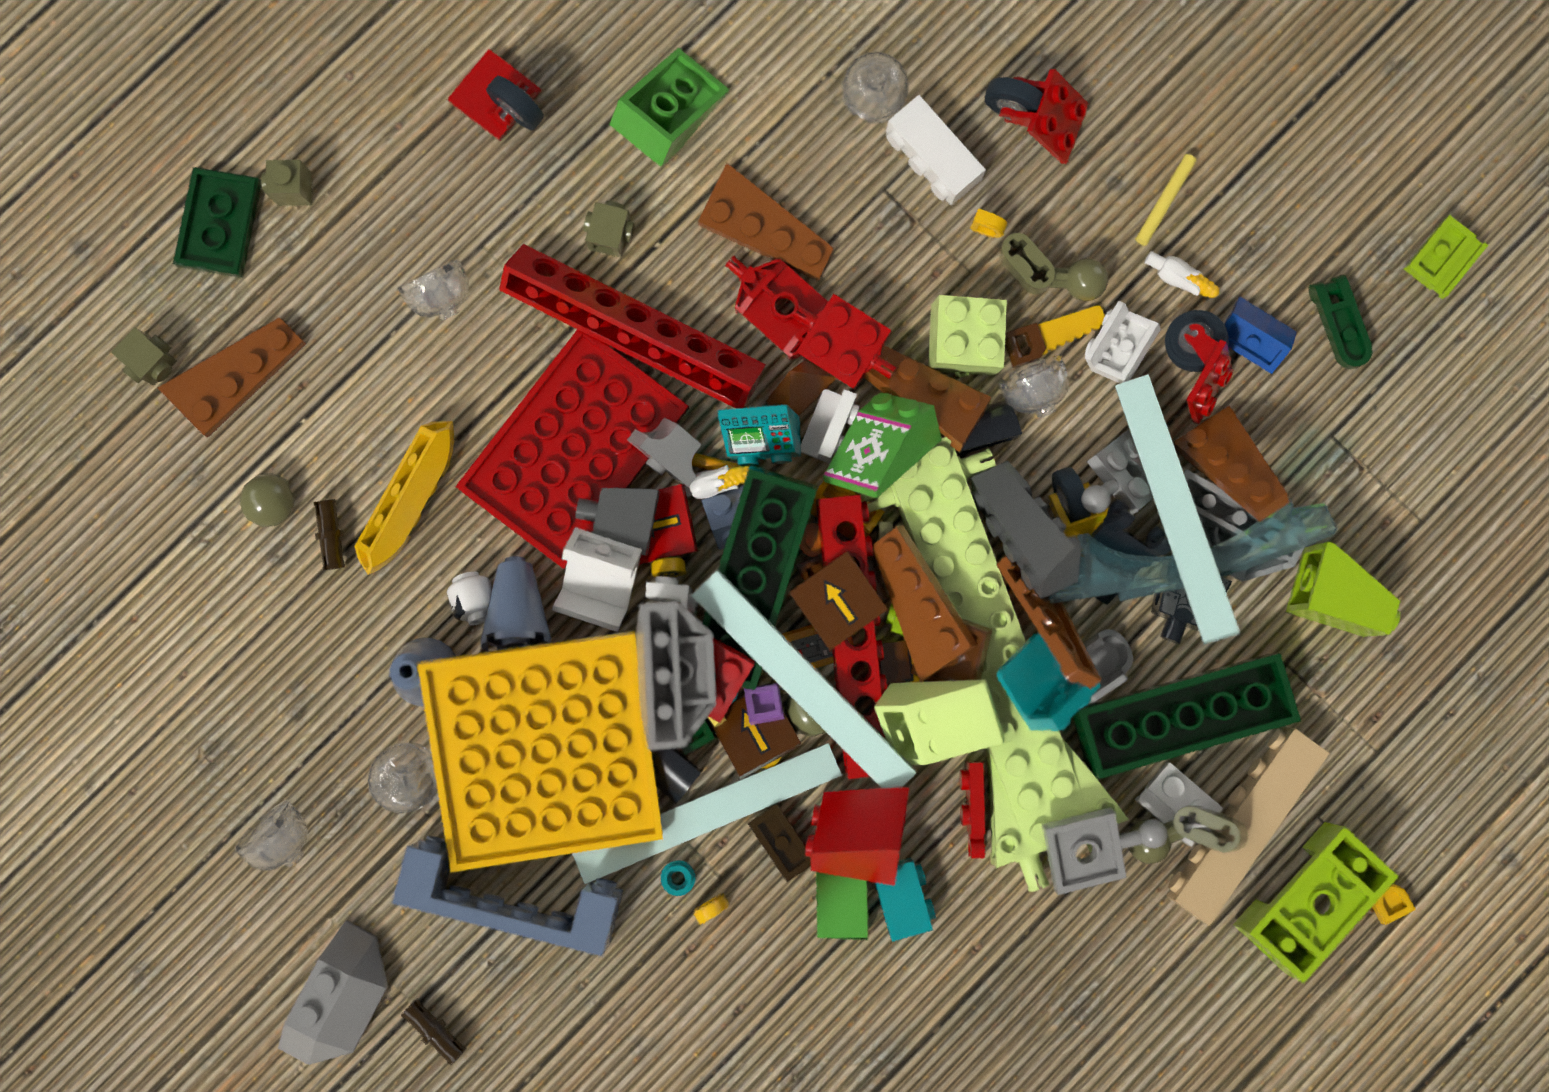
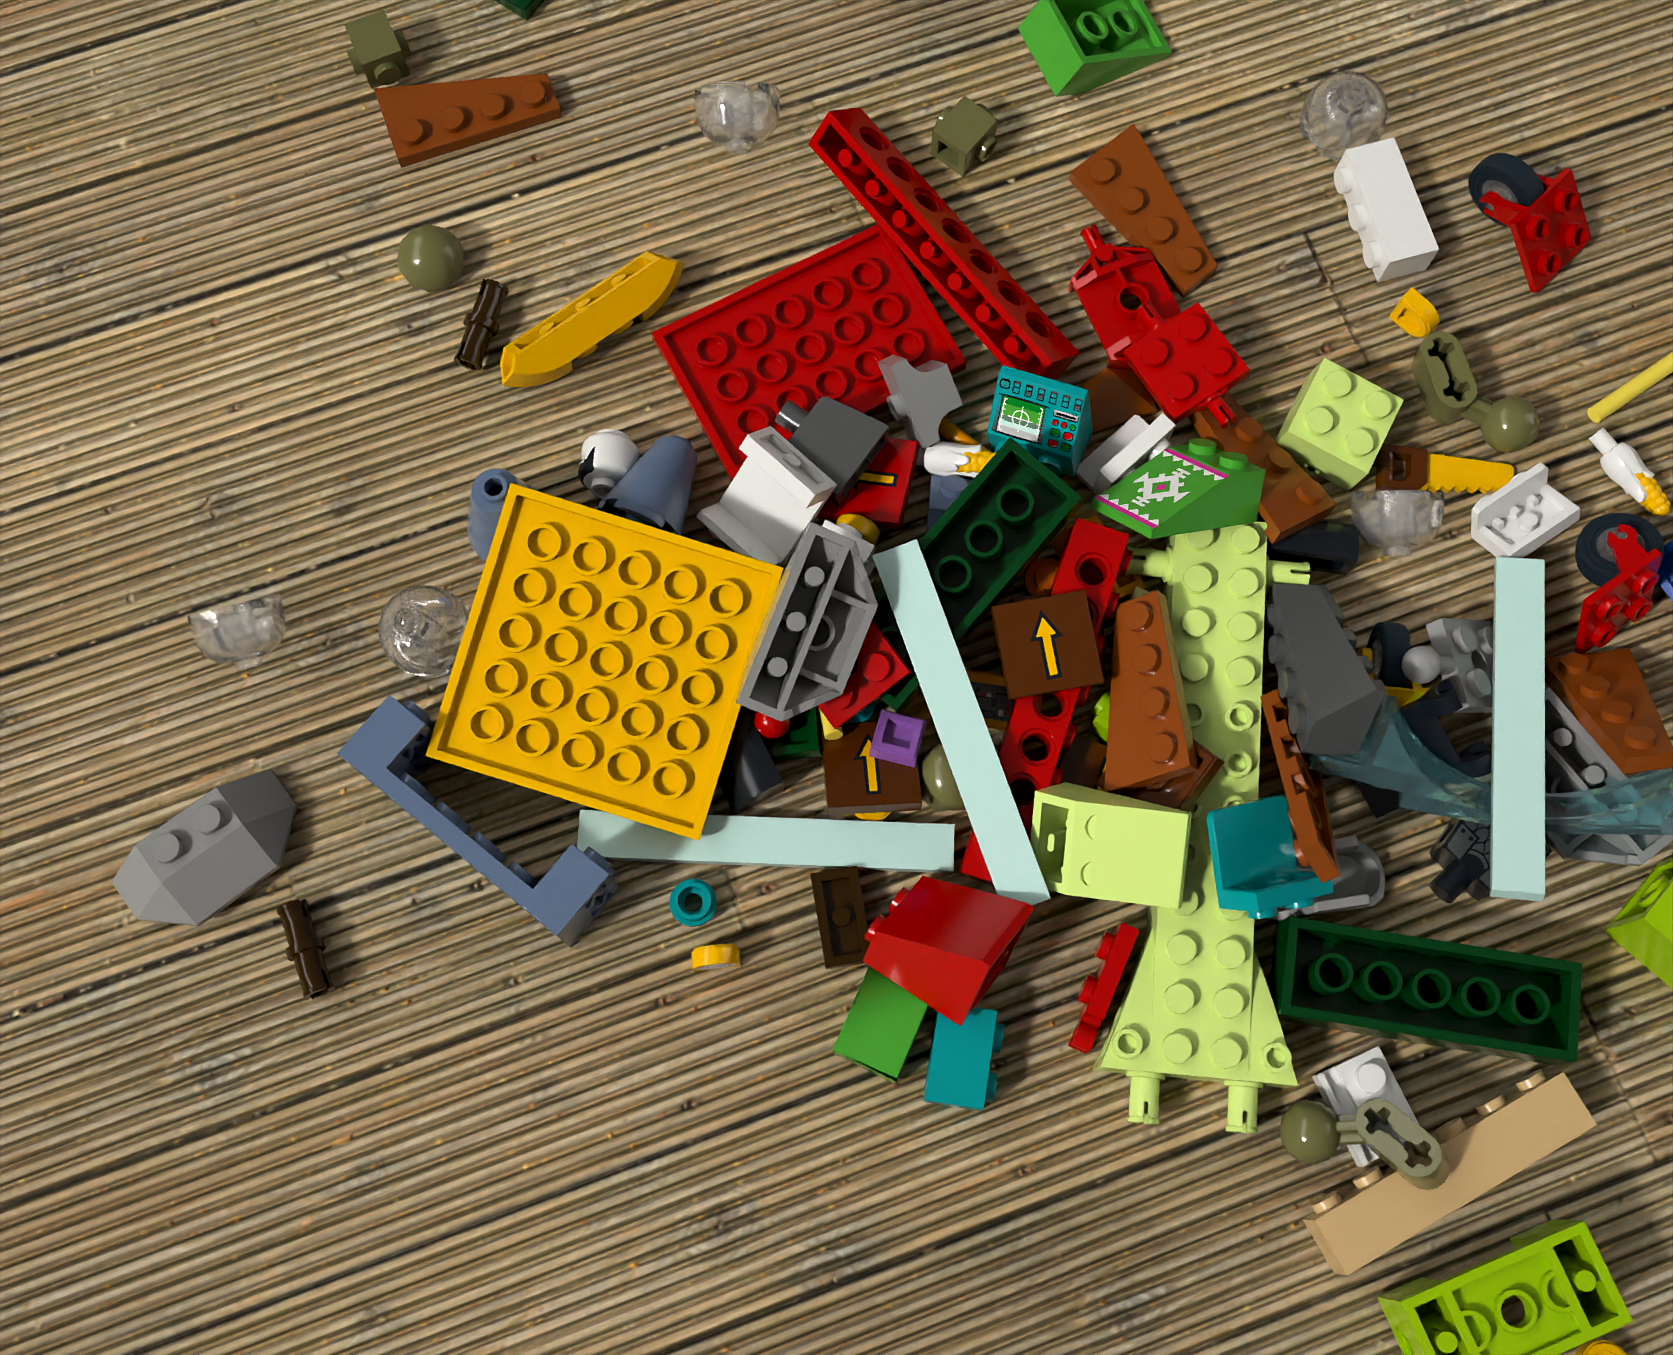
camera: 25 degrees right, 10 degrees down
light grey plate [1042,807,1168,895] -> none

